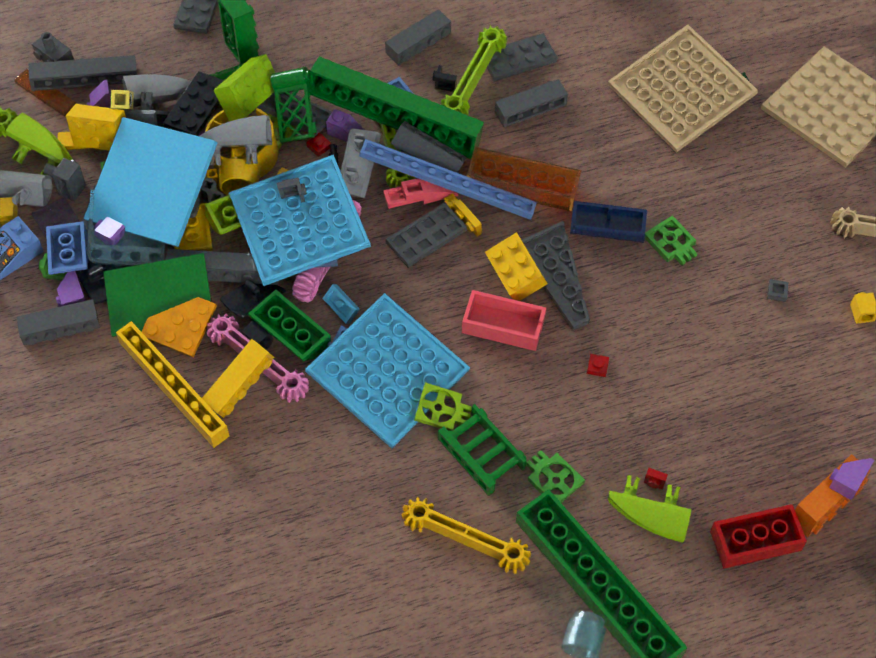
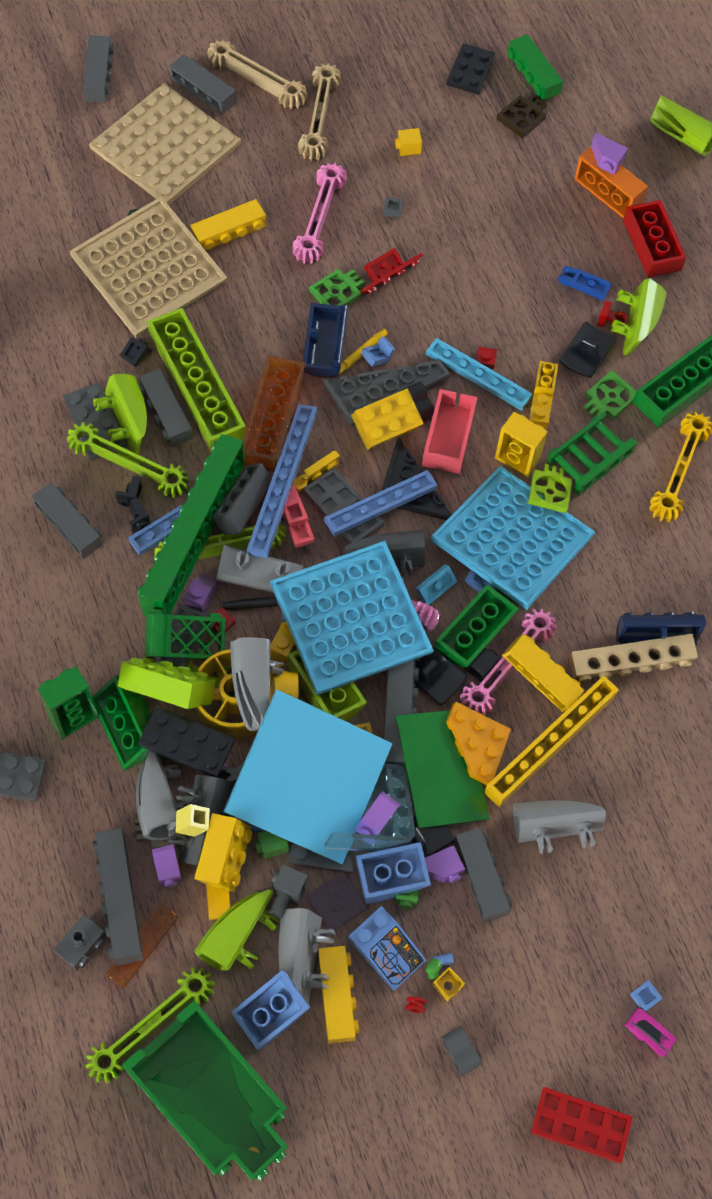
camera: 95 degrees left, 5 degrees up
dark grey bracket [277,177,307,202] -> none
none -> lime piece [93,374,147,455]
none -> black bracket [119,337,152,367]
none -> black bracket [129,497,151,533]
none -> lime brick [147,308,247,453]
none -> yellow brick [190,199,266,251]
none -> bright pink arm [293,162,347,264]
none -> medium blue plate [324,470,438,537]
none -> yellow piece [338,328,388,375]
none -> dark grey piece [344,529,425,577]
none -> red bracket [360,248,424,294]
none -> medium blue bracket [361,337,395,367]
none -> black tile [382,437,452,520]
none -> black axle [402,381,434,420]
none -> medium azure plate [426,338,533,411]
none -> yellow brick [495,412,548,478]
none -> light grey piece [512,800,606,854]
none -> yellow slope [529,361,558,428]
none -> blue hinge [558,266,612,301]
none -> black shield [559,322,617,378]
none -> tan brick [568,634,698,682]
none -> red bush [610,311,628,328]
none -> dark blue container [616,612,706,647]

